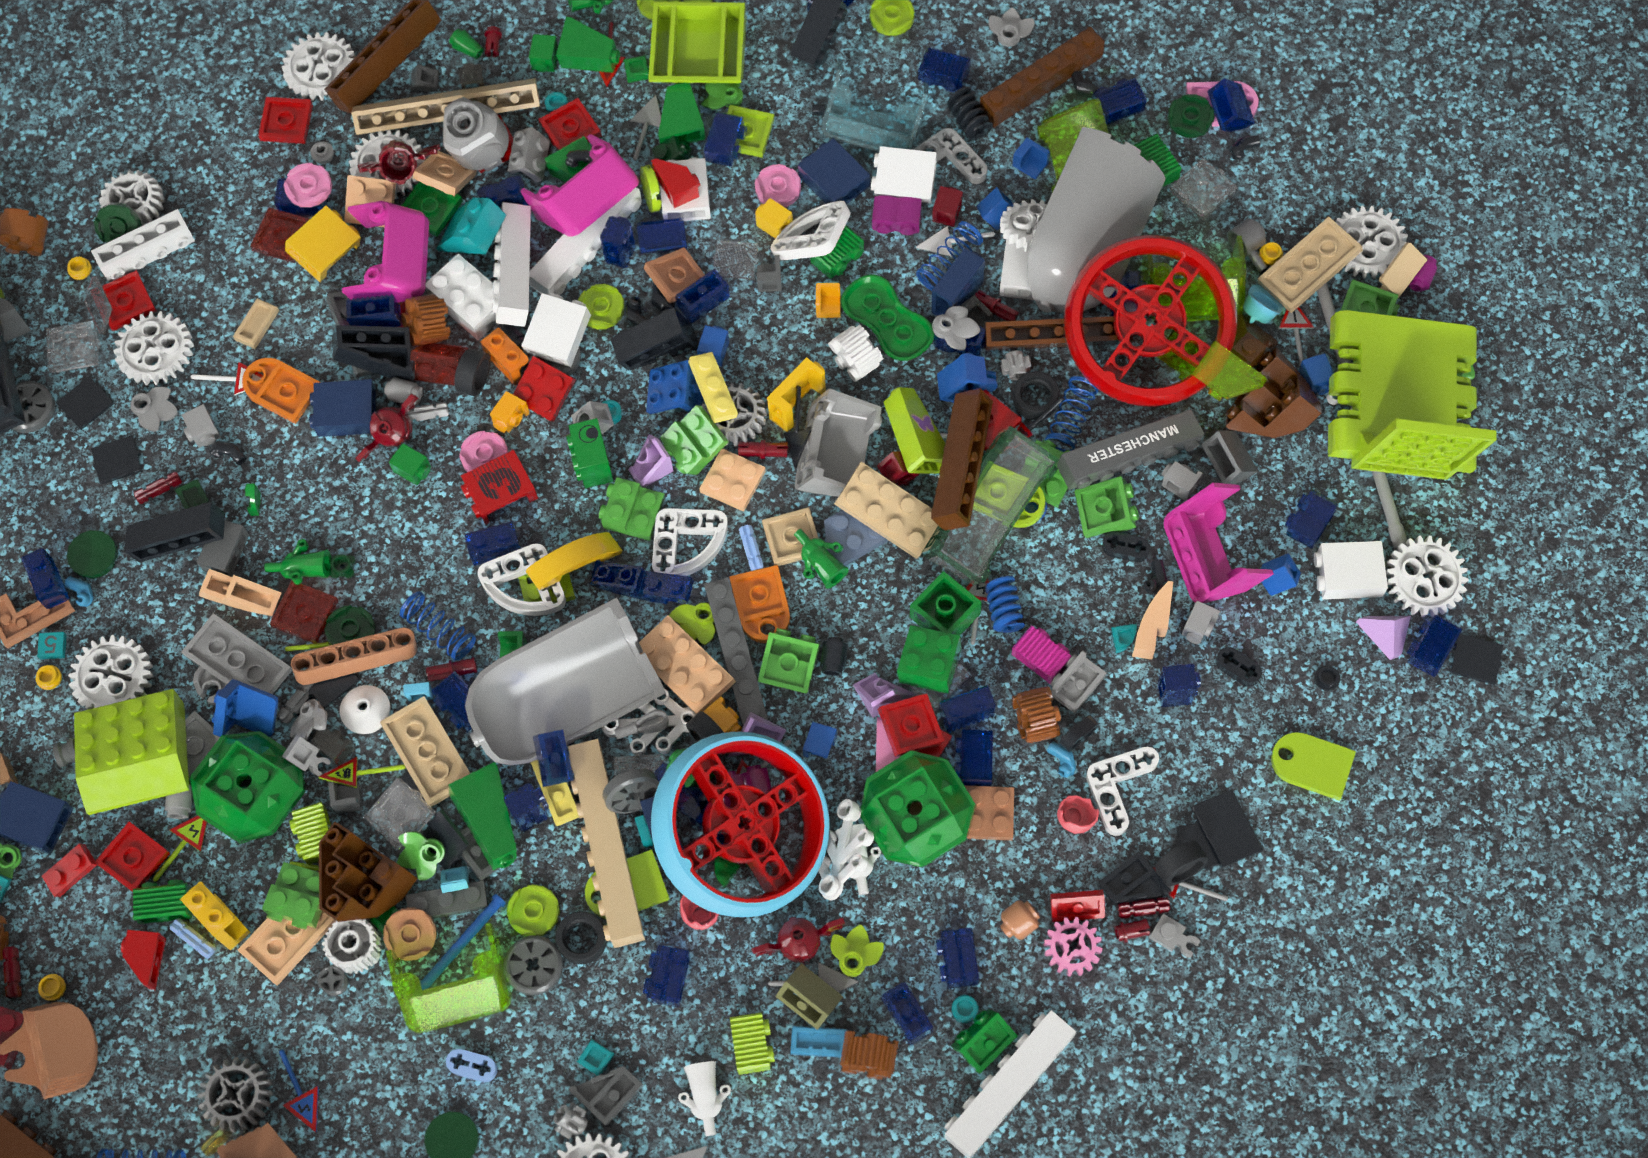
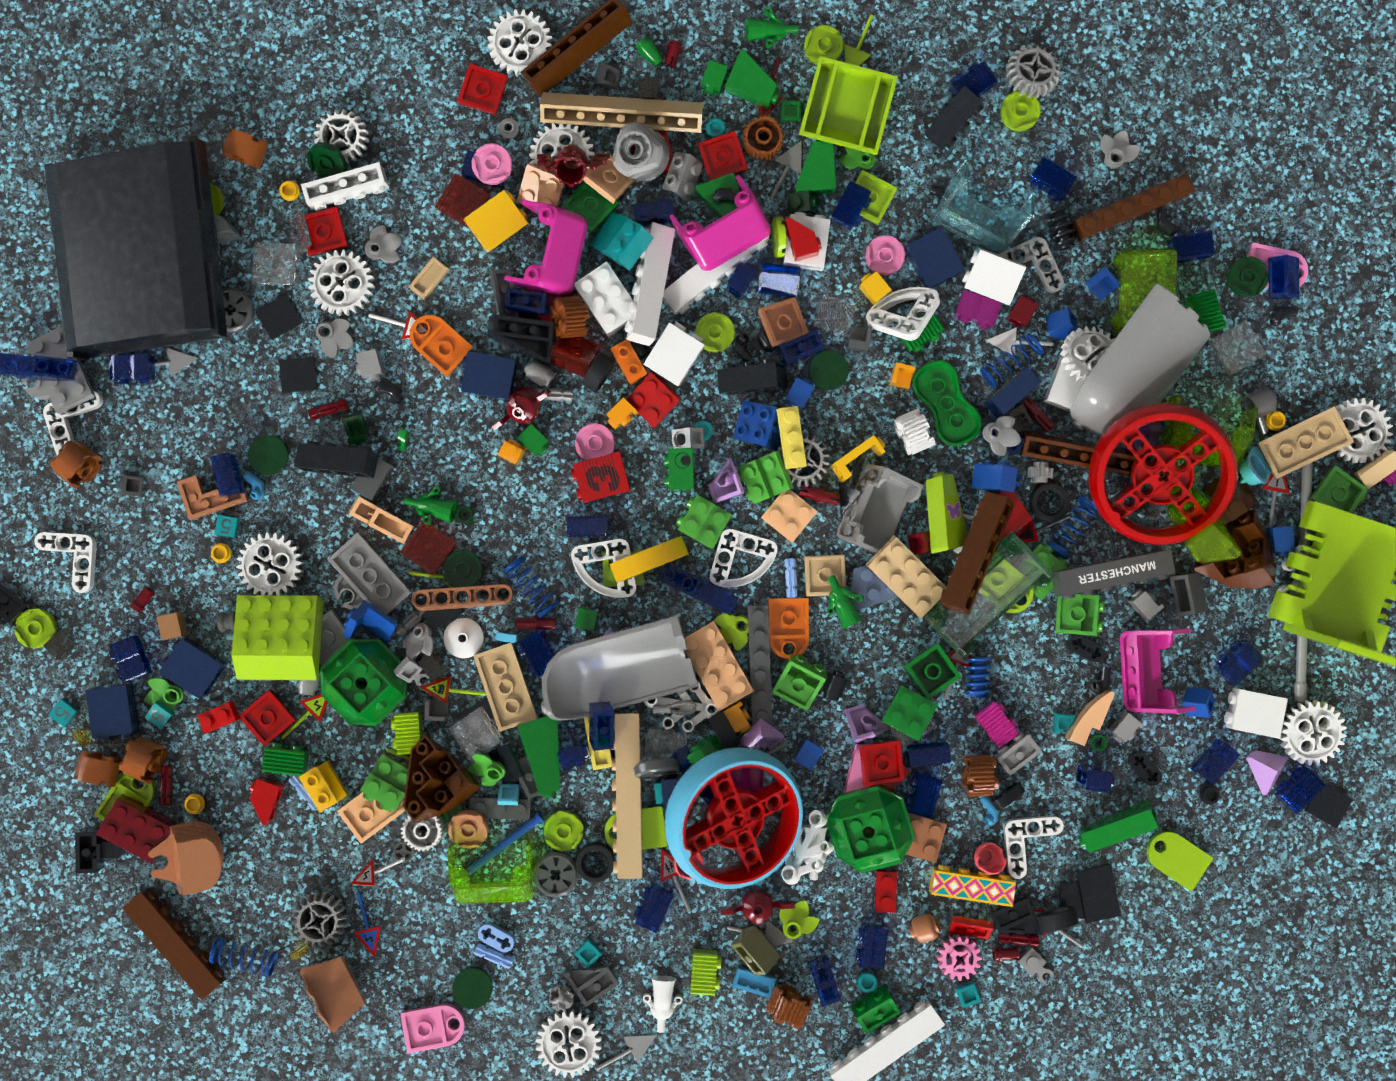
camera: 10 degrees right, 20 degrees up
none -> light grey piece [351,857,406,887]
none -> light grey plate [365,225,403,263]
none -> light blue axle [474,943,514,969]
none -> light orange brick [497,439,527,466]
none -> piece [660,848,691,912]
none -> dark orange brick [743,115,784,162]
none -> dark green tile [809,350,849,391]
none -> red plate [875,870,897,913]
none -> brick [929,864,1016,907]
none -> teal tile [955,981,982,1008]
none -> green slope [1078,799,1159,853]
none -> green hinge [1090,735,1107,751]
none -> clear blue brick [1190,739,1240,786]

